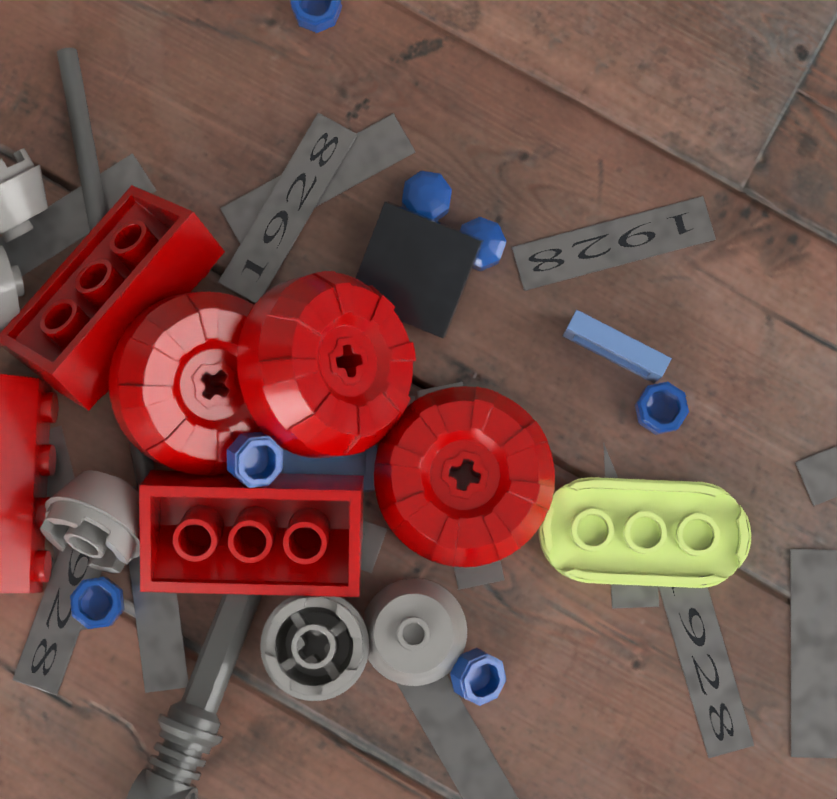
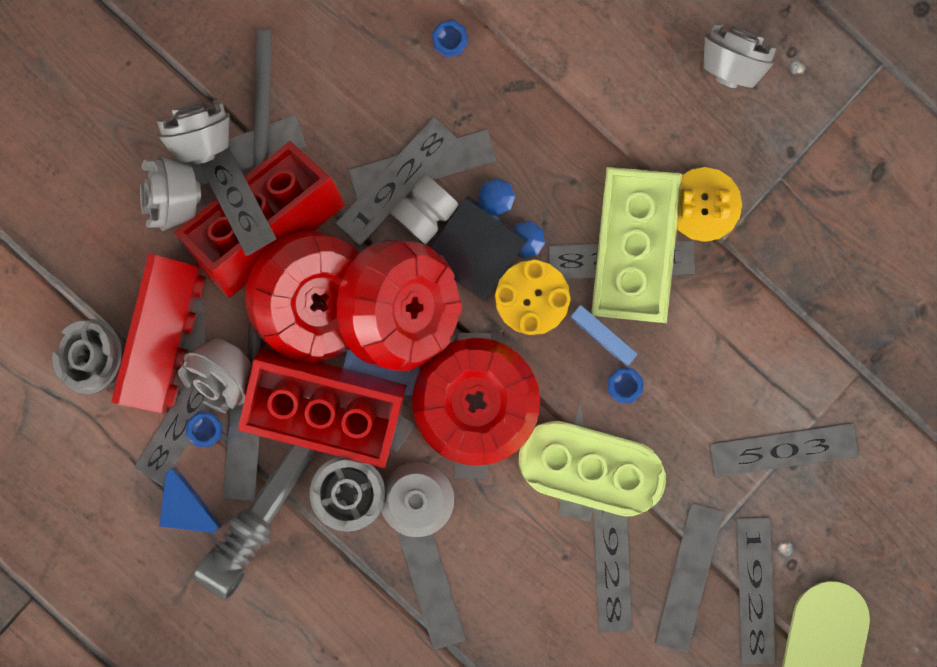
camera: 15 degrees right, 5 degrees up
blue tile [227,432,283,488] -> none
blue tile [450,648,507,706] -> none
none -> blue slope [159,467,223,533]
none -> flat silver sticker [200,147,276,256]
none -> light grey wheel [389,174,460,245]
none -> yellow plate [495,260,571,335]
none -> yellowish green tile [591,167,682,323]
none -> yellow plate [677,167,742,242]

